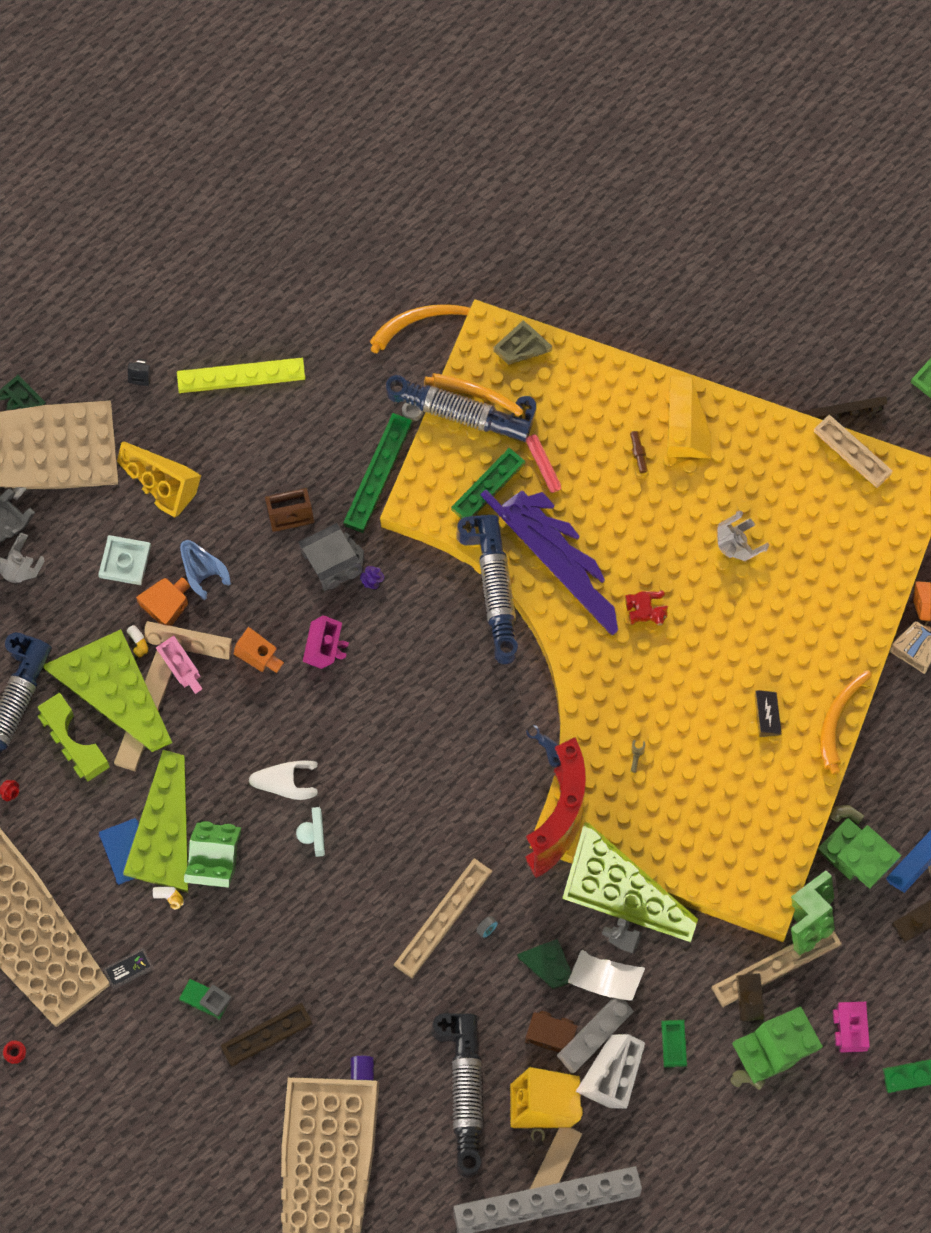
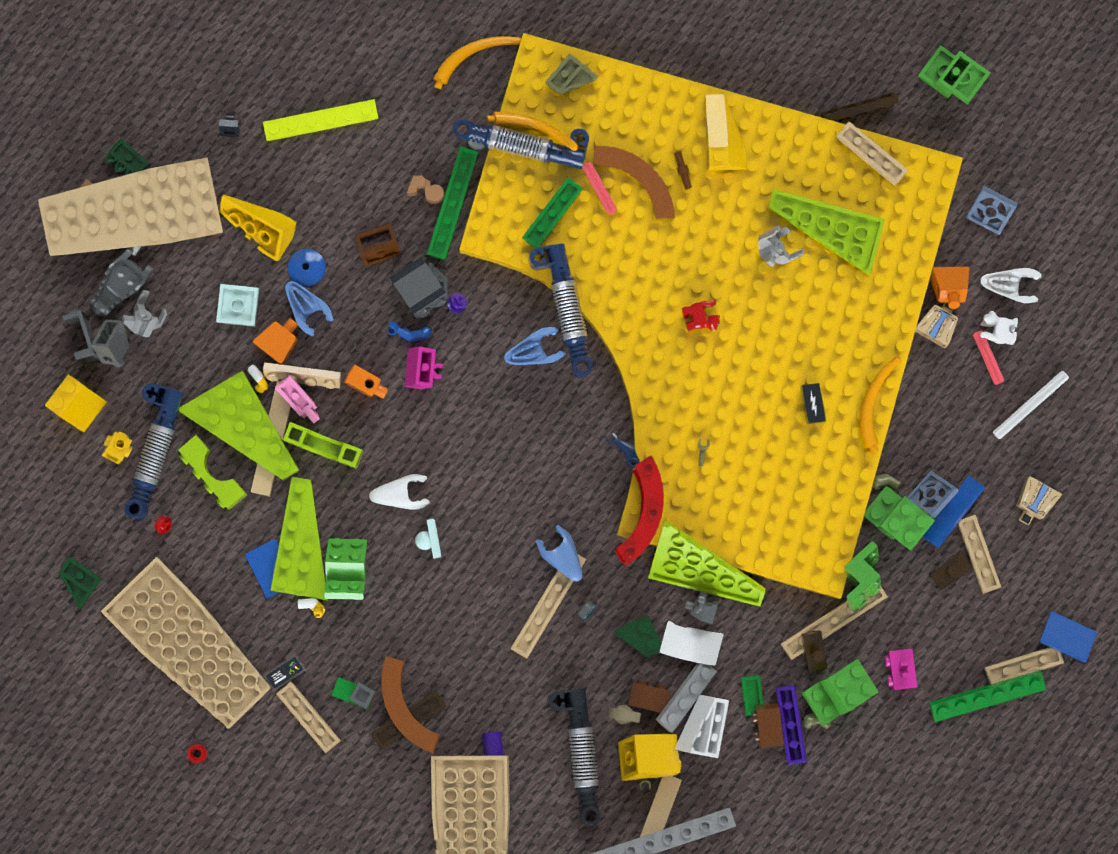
camera: 10 degrees left, 15 degrees up
dark purple animal [480,489,618,635] -> none
none -> tan tile [276,681,341,753]
none -> lime arch [283,422,364,469]
none -> blue dish [288,249,326,287]
none -> dark orange tile [382,656,440,754]
none -> blue arm [388,321,431,342]
none -> medium nougat leg [407,175,444,204]
none -> medium blue animal [504,327,566,365]
none -> medium blue animal [536,525,582,582]
none -> dark orange tile [594,146,675,220]
none -> dark tan pin [607,705,641,724]
none -> reddish brown brick [752,702,784,748]
none -> lime wing [768,189,885,275]
none -> dark purple brick [776,685,807,765]
none -> sand blue piece [907,471,959,519]

